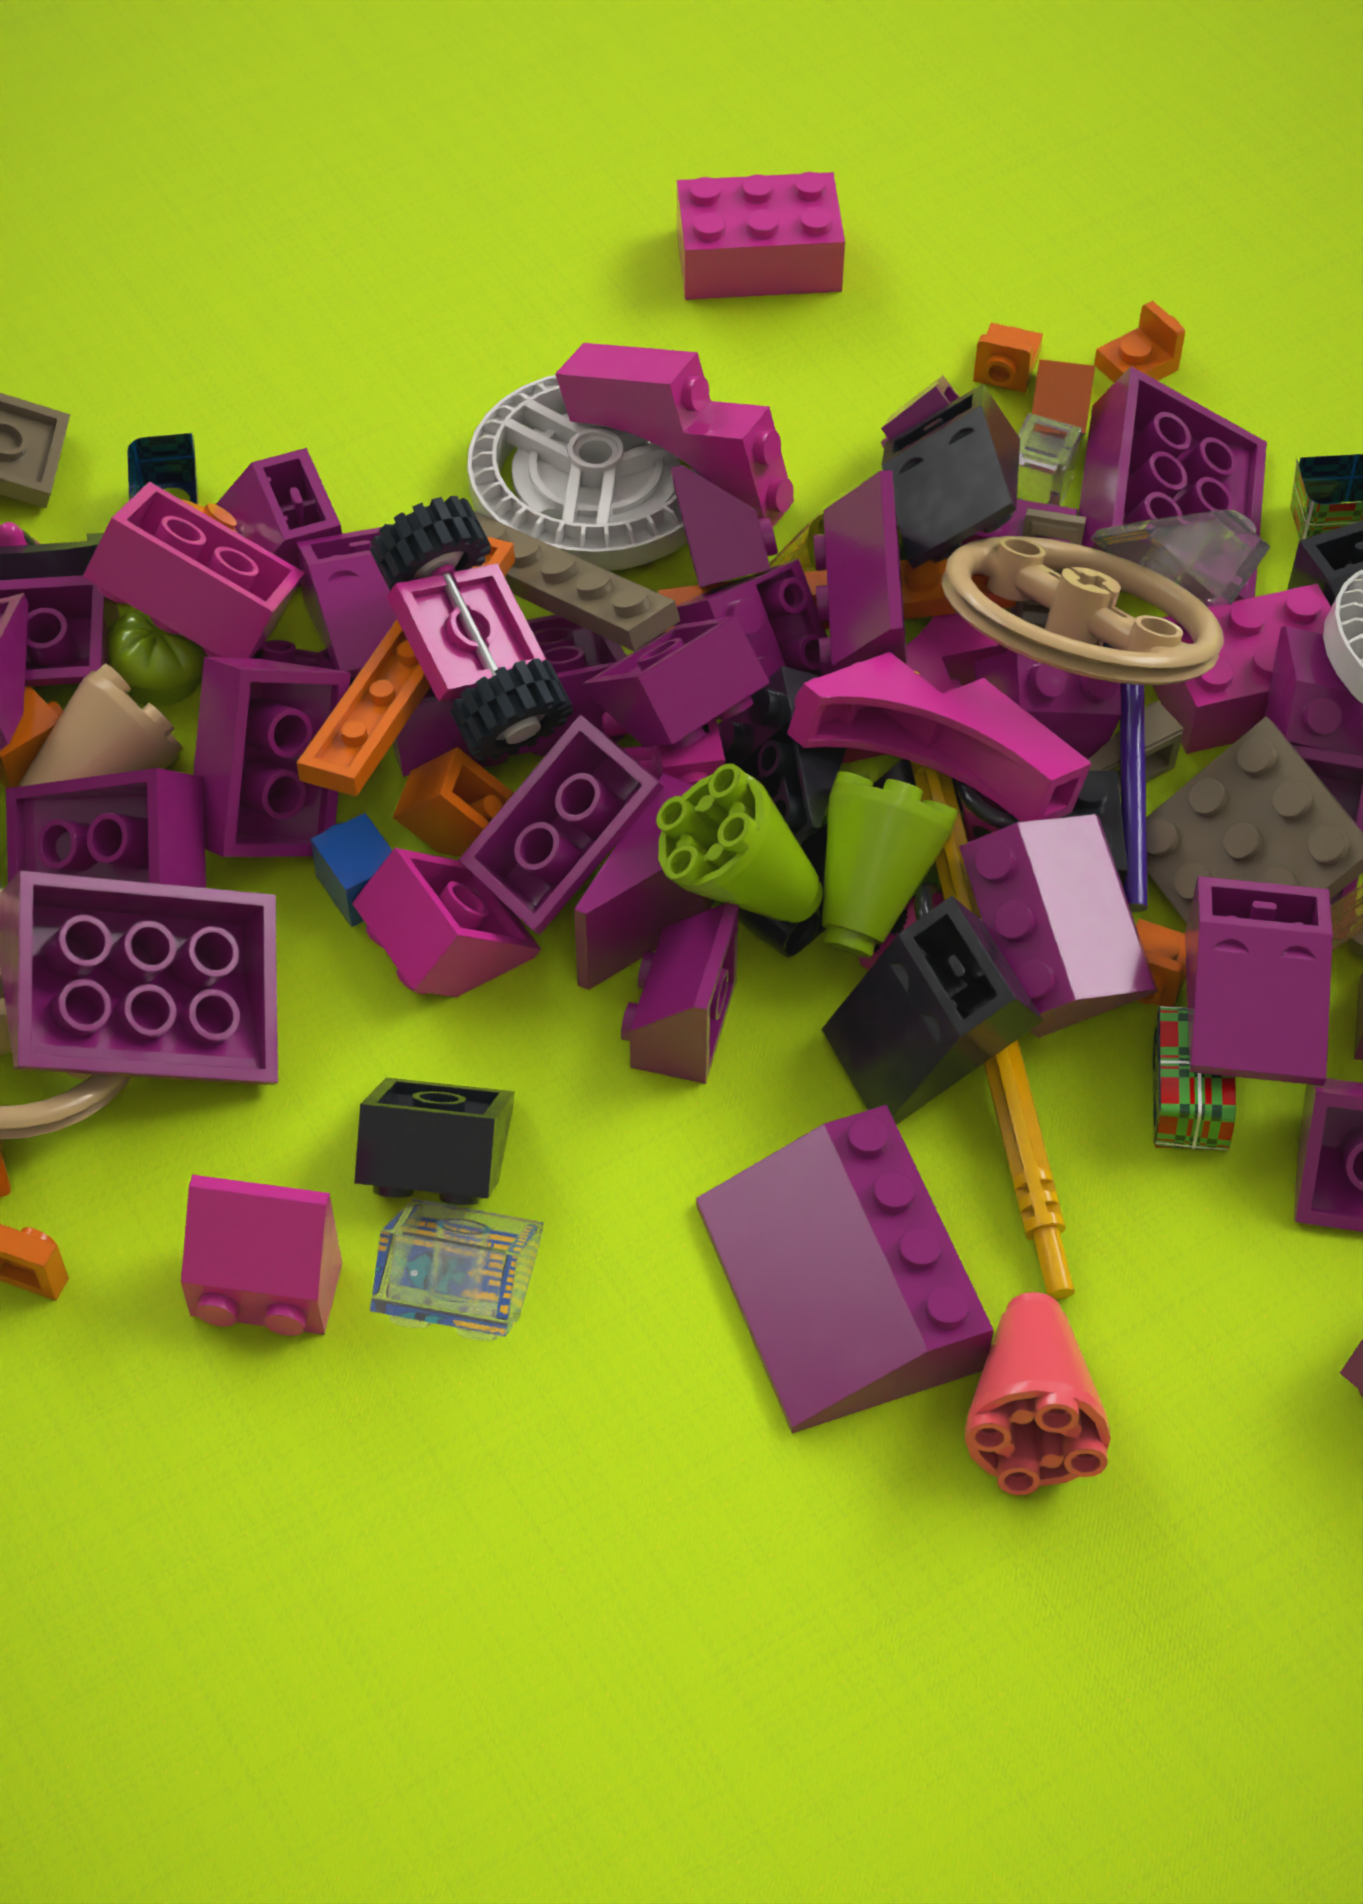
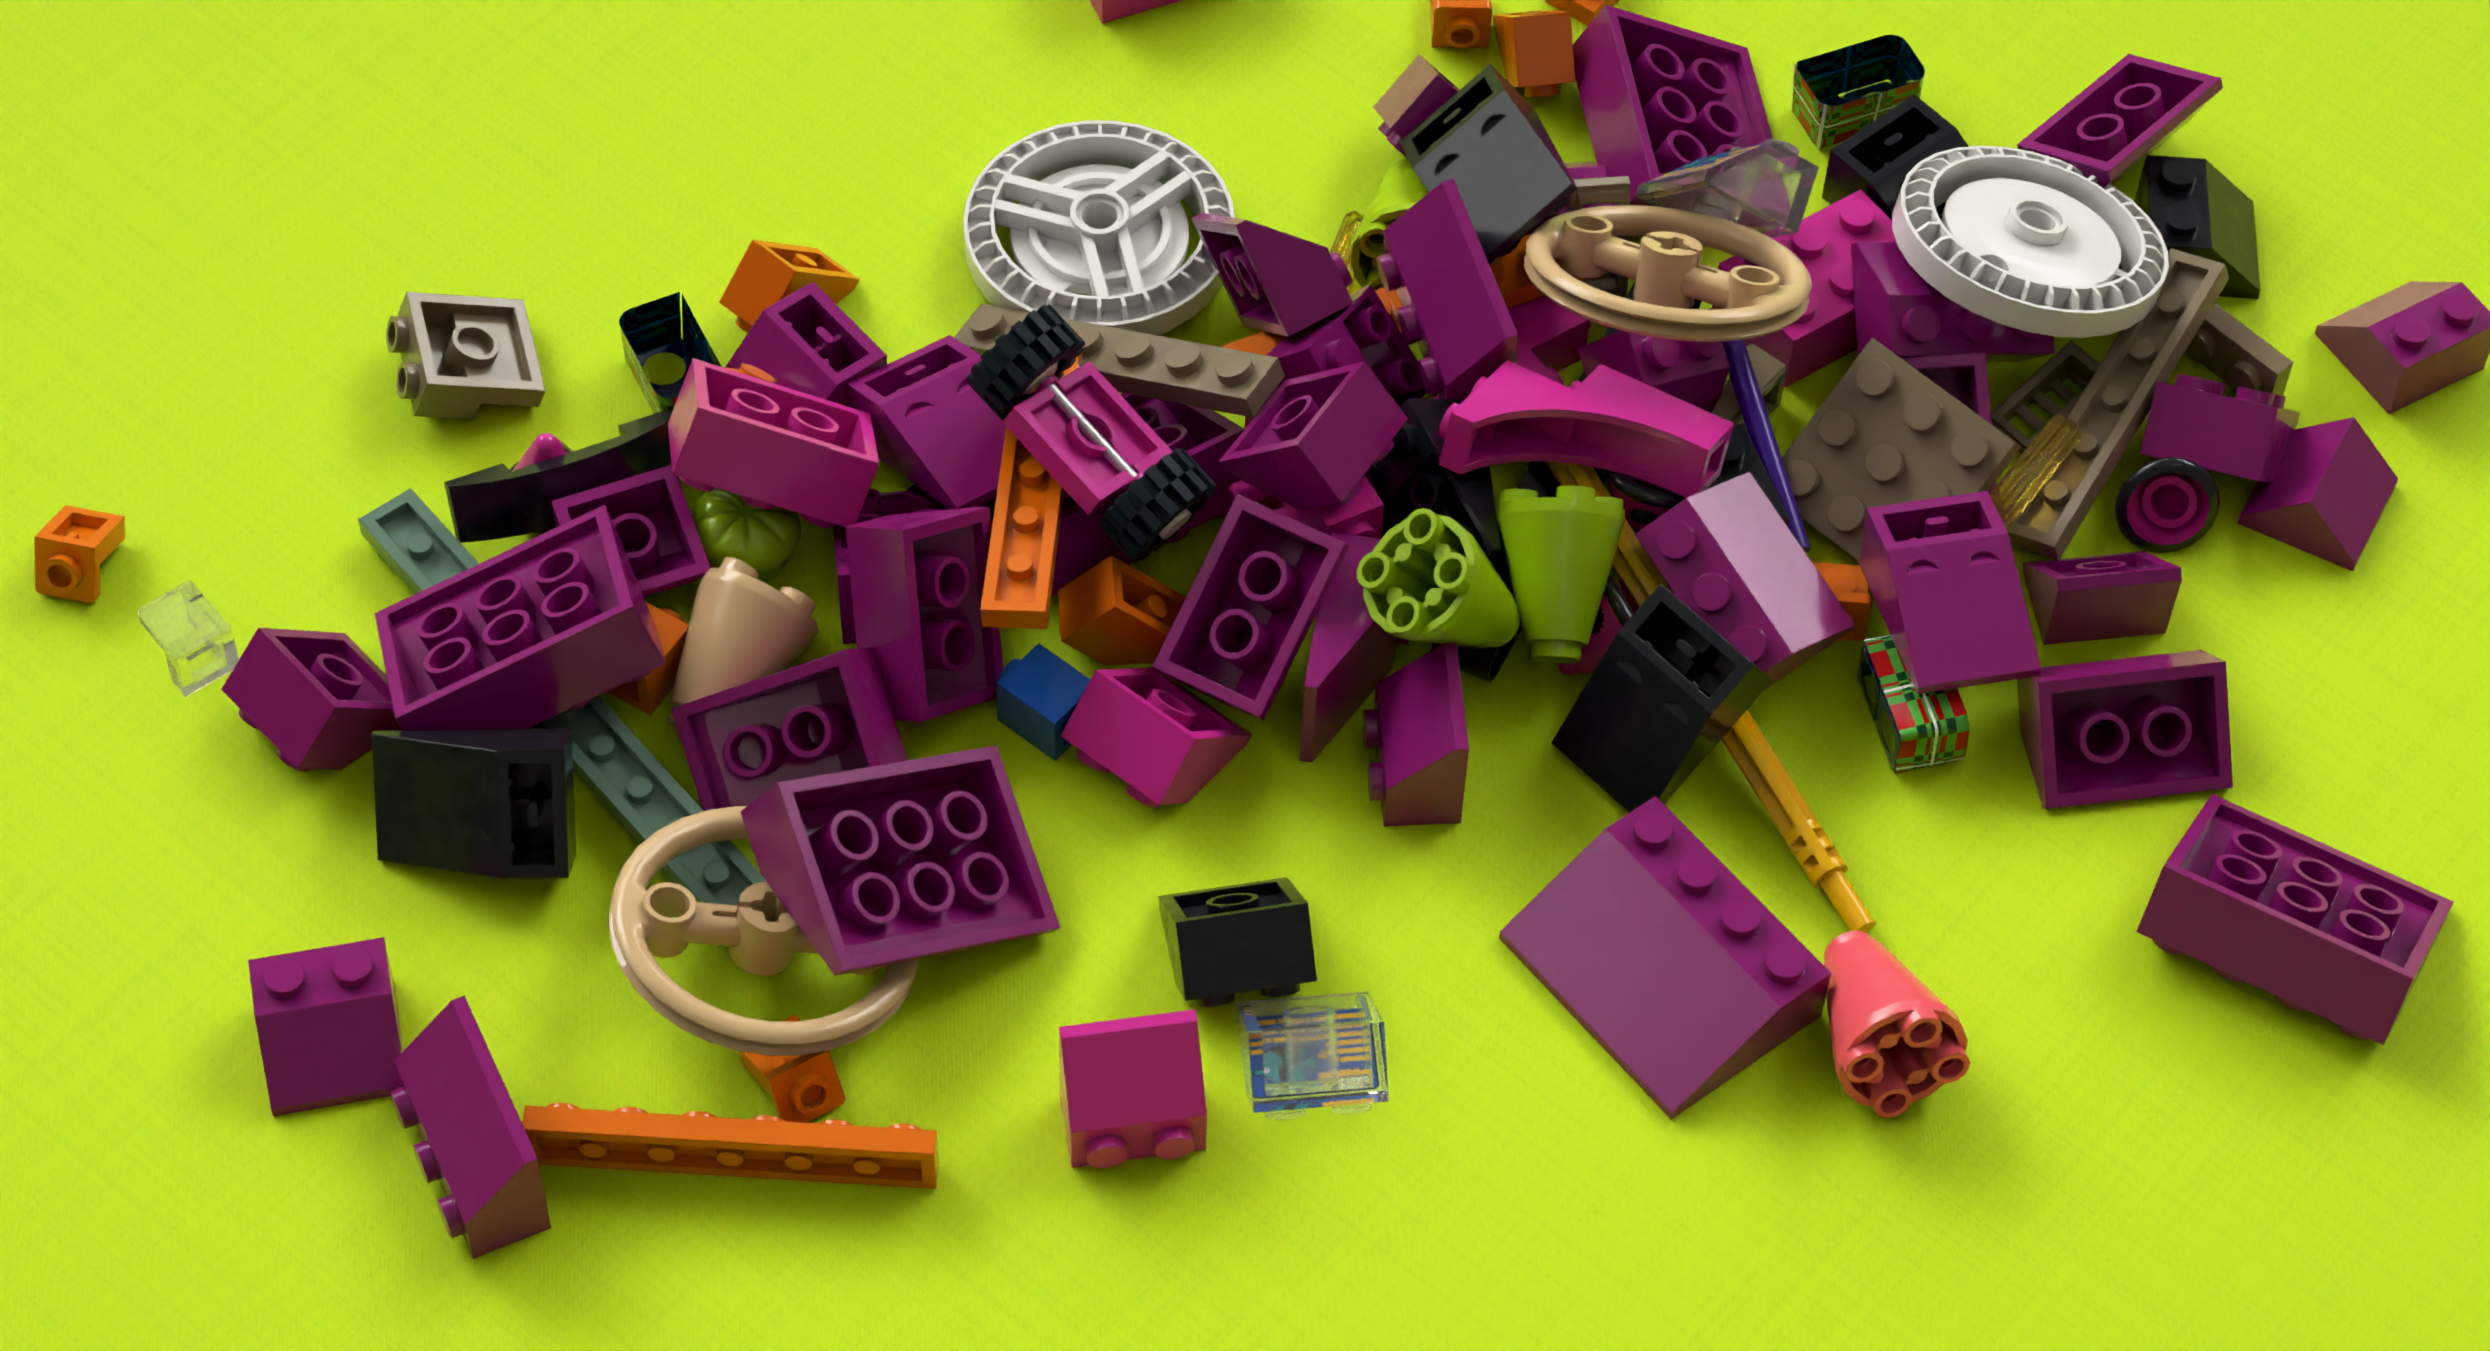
camera: 20 degrees left, 0 degrees up
dark pink arch [555,343,794,528] -> none
clear panel [1017,413,1082,506] -> none
none -> orange slope [719,240,860,333]

